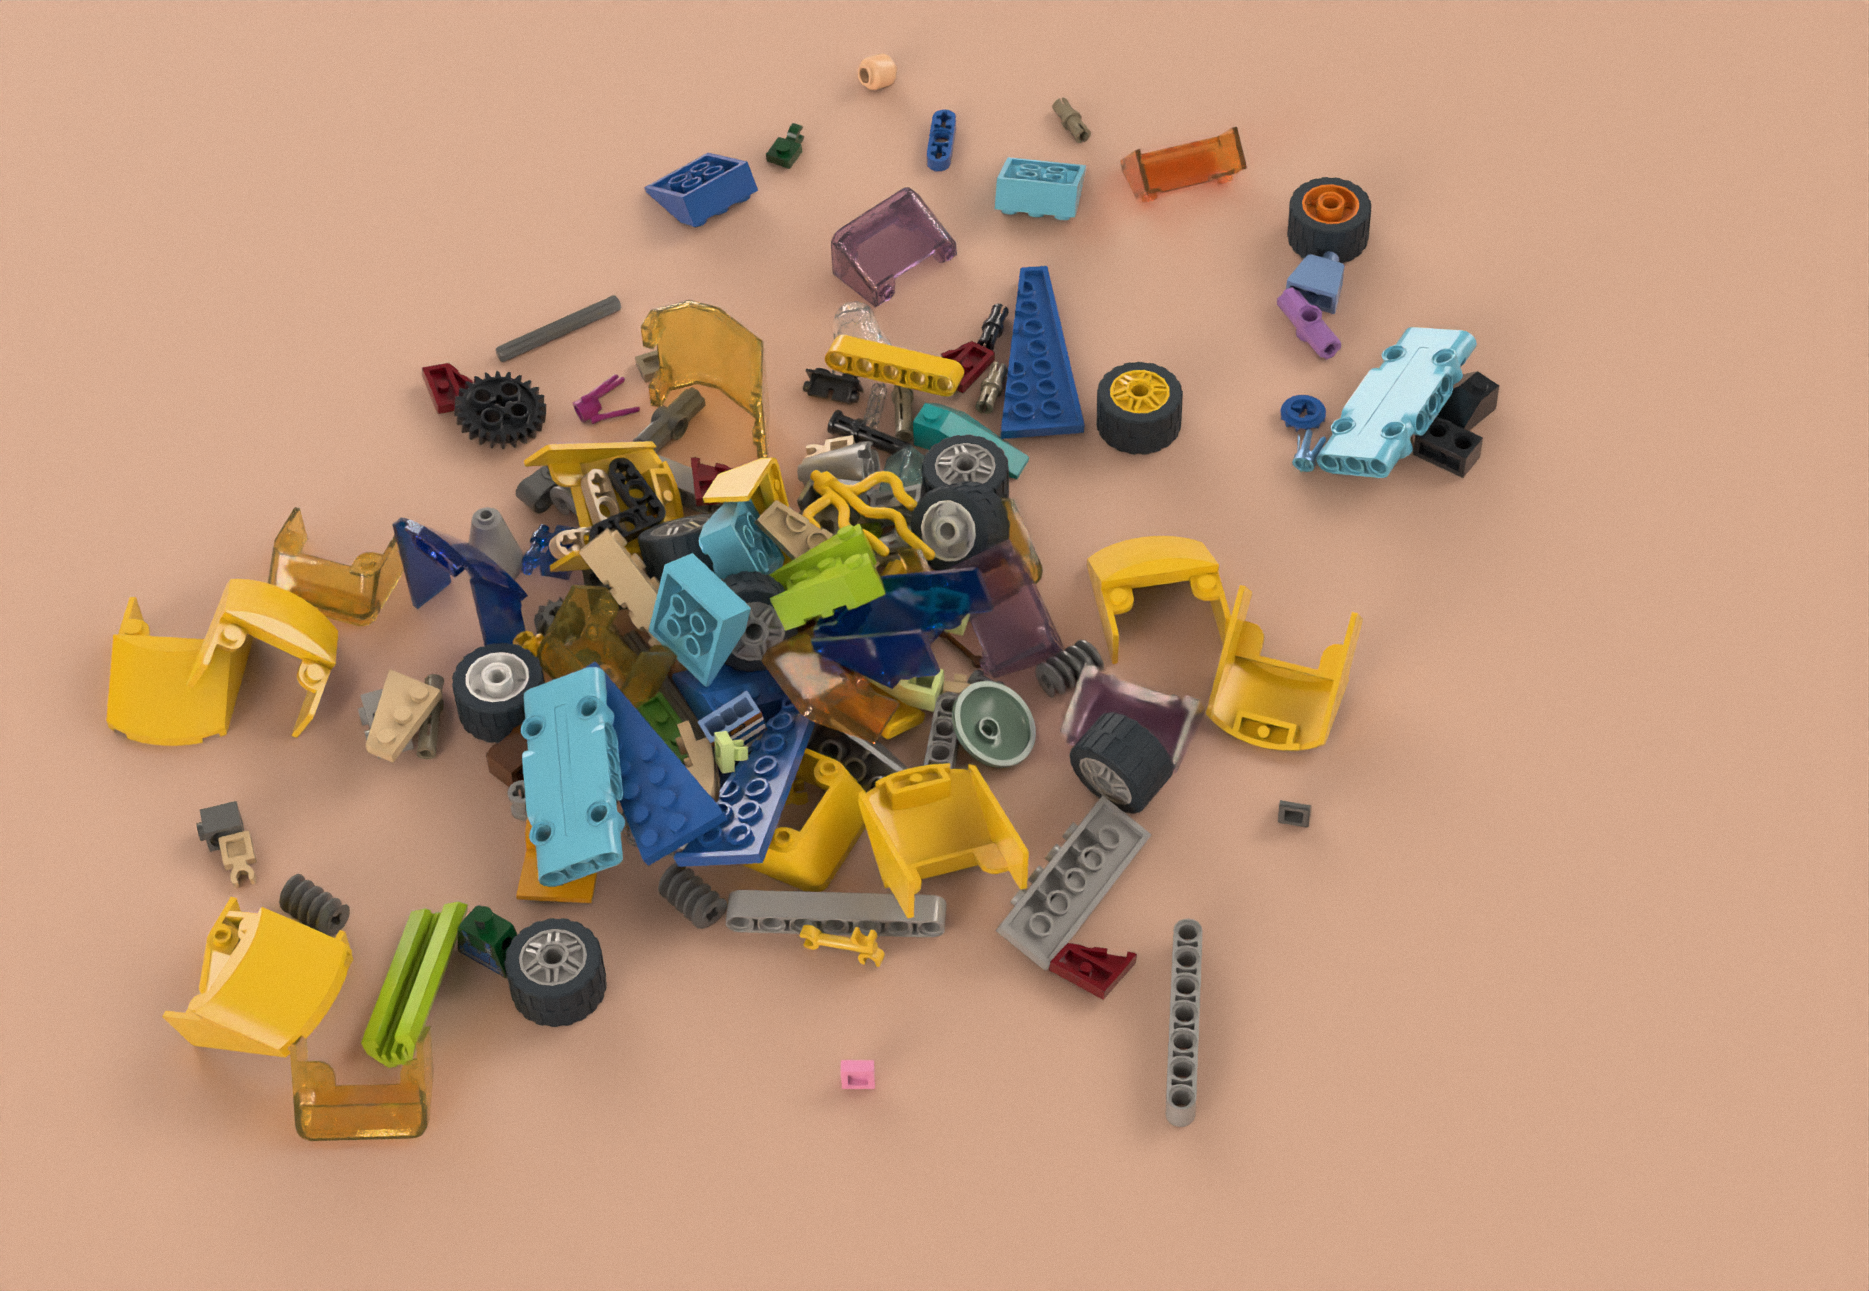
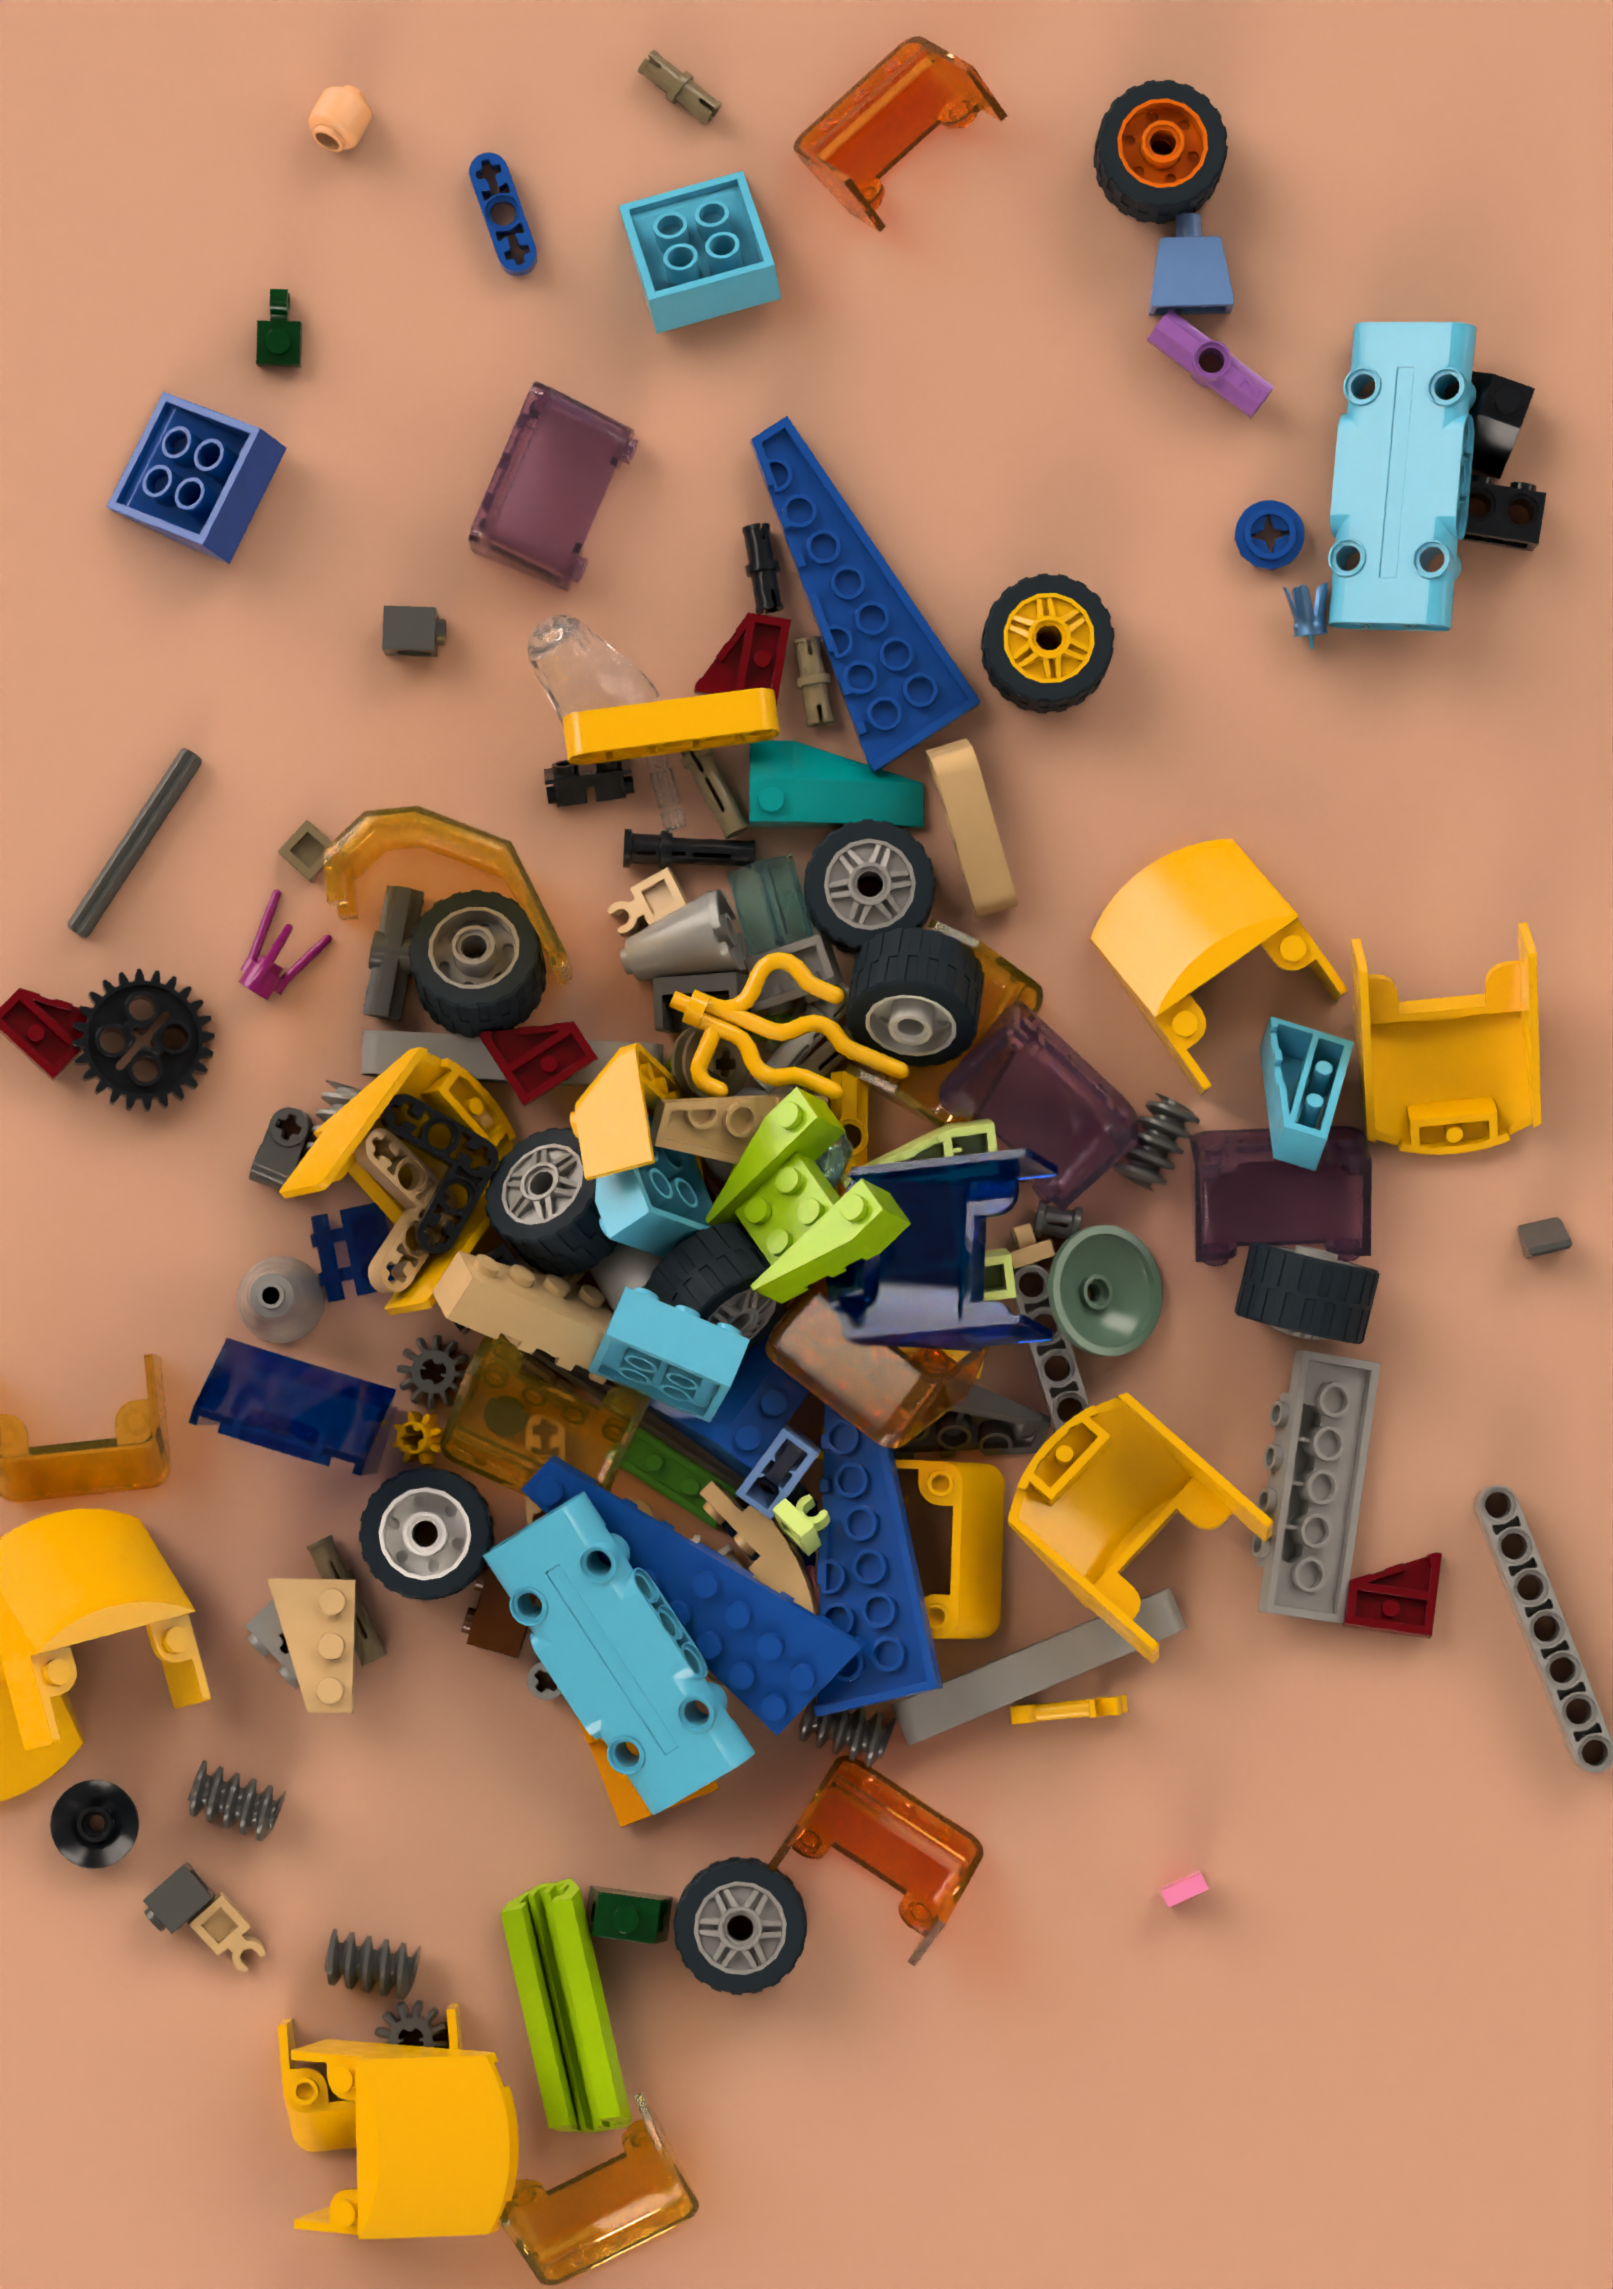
camera: 30 degrees left, 35 degrees up
none -> black dish [50,1780,139,1869]
none -> dark grey piece [188,1760,286,1842]
none -> dark grey brick [382,605,446,657]
none -> black wheel [408,890,547,1038]
none -> clear orange windscreen [768,1755,984,1967]
none -> tan beam [924,738,1018,918]
none -> medium azure wedge [1260,1016,1354,1171]

